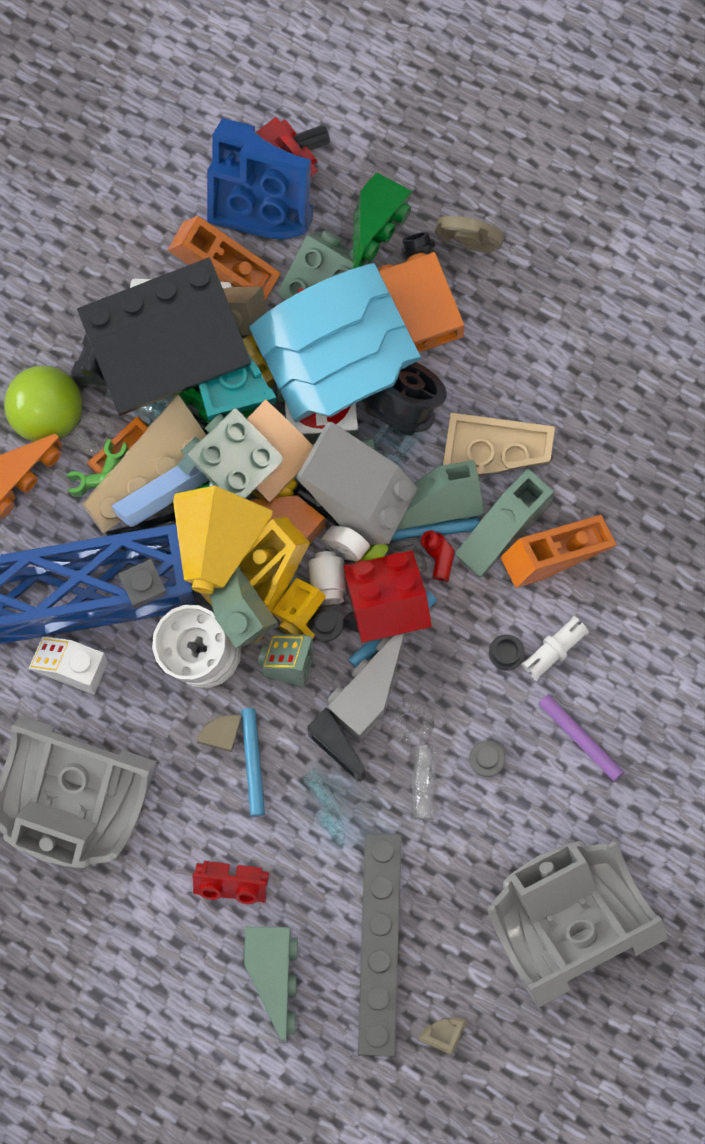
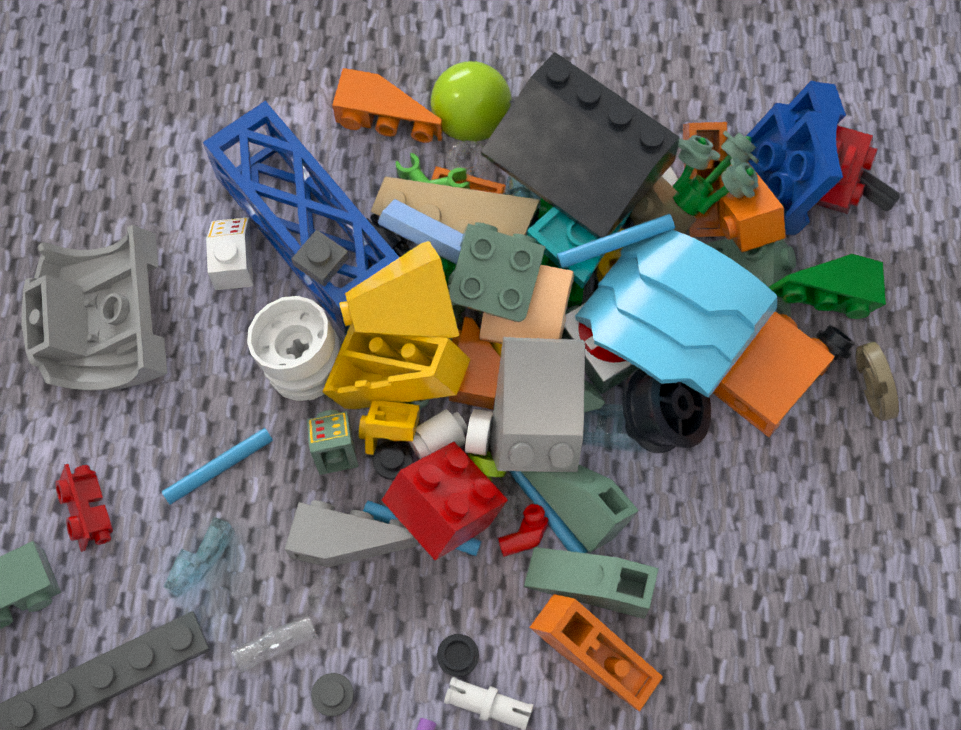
camera: 60 degrees right, 5 degrees down
dark tan tile [197,715,242,752] -> none
sand green slope [210,566,278,648] -> none
black slope [307,708,366,782] -> none
tan wing [443,413,555,476] -> none
none -> dark azure bar [556,214,675,269]
none -> plant [672,131,759,216]
none -> orange slope [721,162,786,252]

